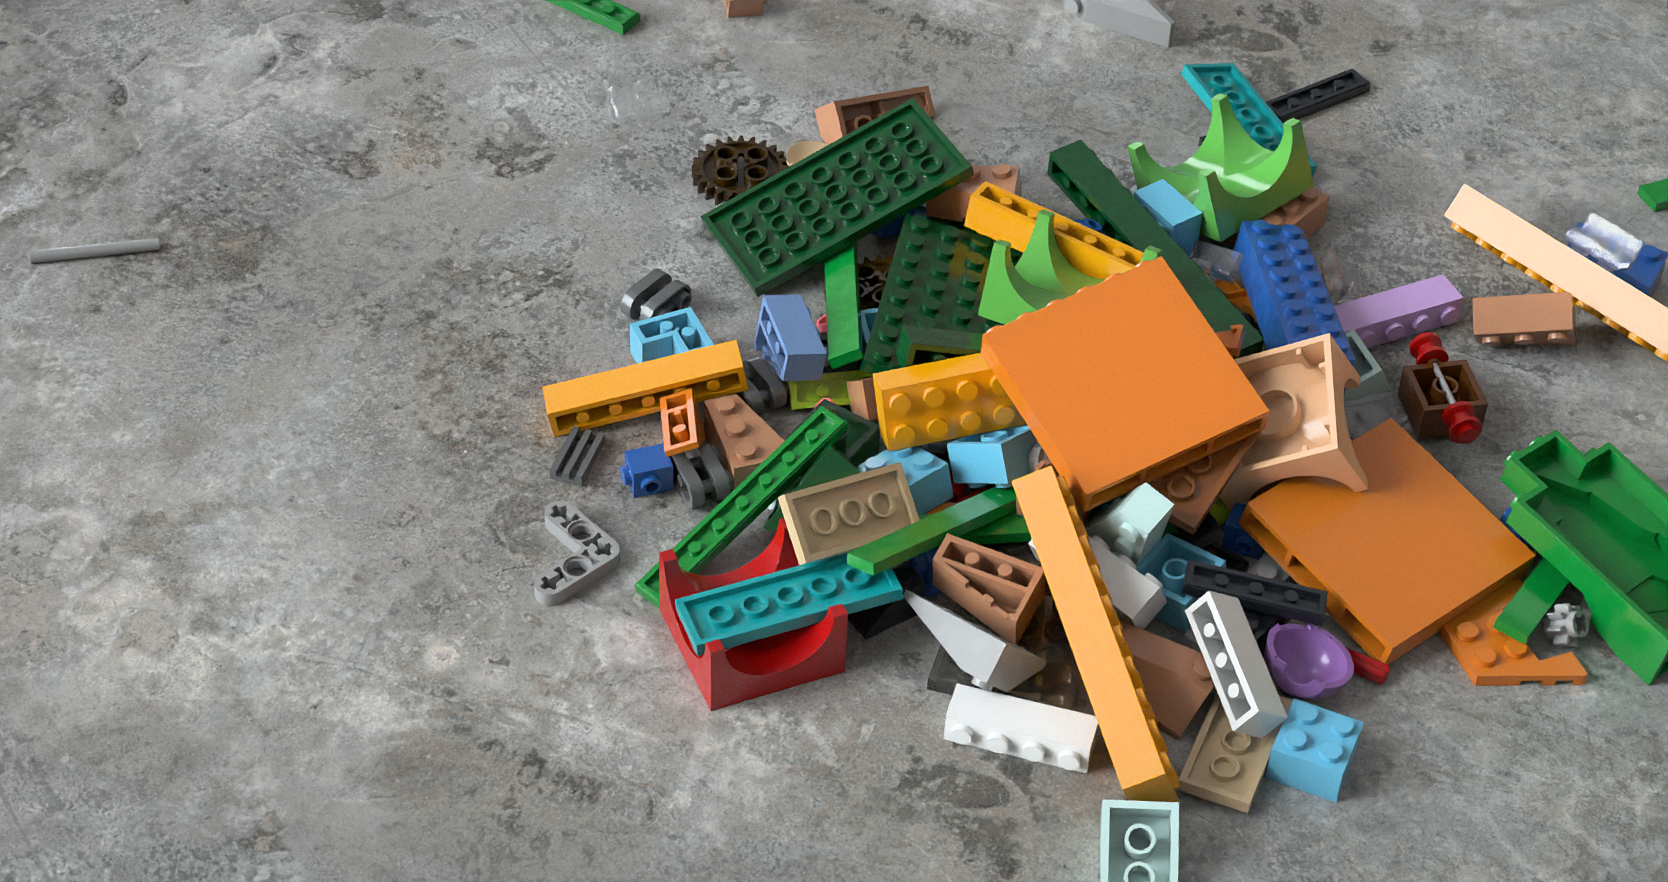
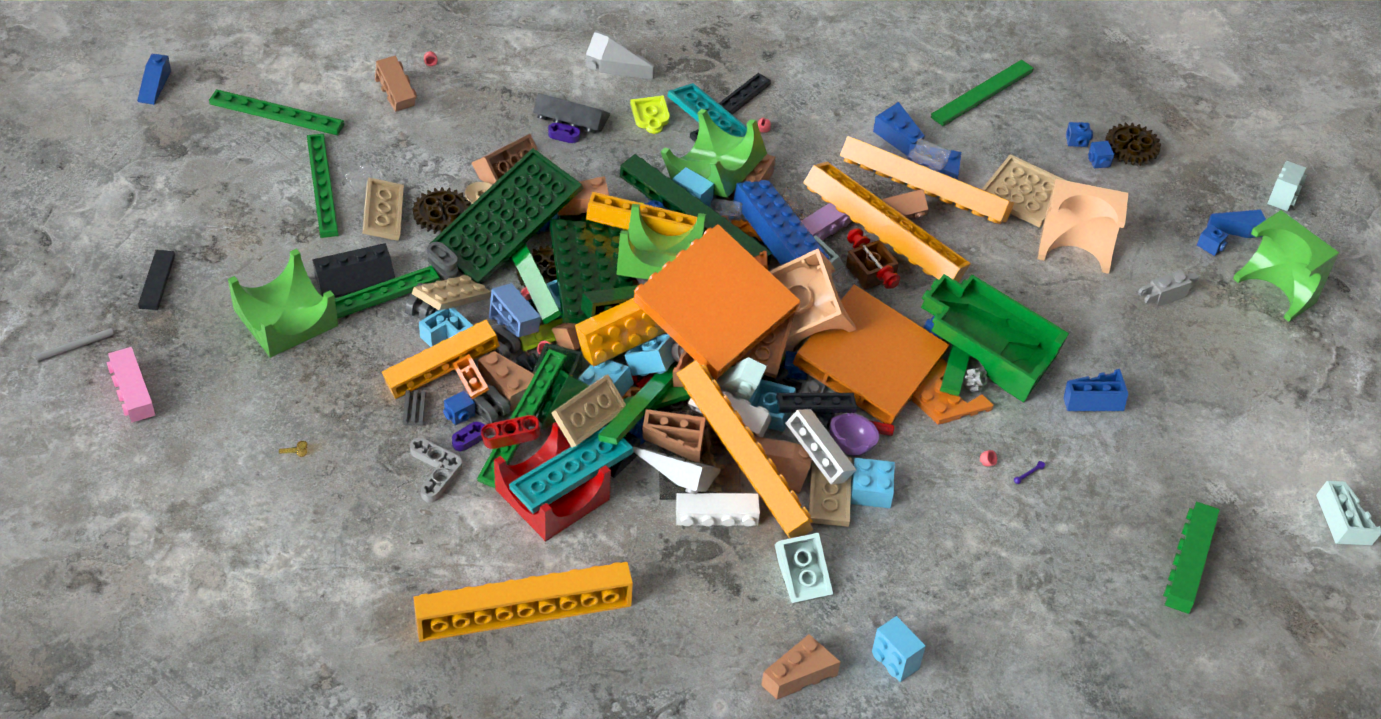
camera: 20 degrees left, 5 degrees up
none -> bright pink brick [106,347,155,423]
none -> black tile [138,250,175,310]
none -> bright green piece [228,248,338,358]
none -> clear yellow hand [279,441,308,457]
none -> green tile [307,133,339,238]
none -> black slope [312,243,395,298]
none -> green plate [335,265,440,319]
none -> tan plate [362,177,404,241]
none -> tan plate [412,275,491,311]
none -> light orange brick [413,562,633,642]
none -> dark grey brick [427,242,458,280]
none -> dark purple beam [452,422,485,451]
none -> red beam [481,415,541,449]
none -> black gear [515,351,539,372]
none -> black slope [533,93,610,133]
none -> dark purple beam [548,123,580,143]
none -> neon yellow plate [630,95,670,134]
none -> coral hinge [757,118,771,133]
none -> light orange brick [803,162,971,282]
none -> blue wedge [873,102,925,156]
none -> coral hinge [980,450,997,467]
none -> dark purple hinge [1014,461,1045,484]

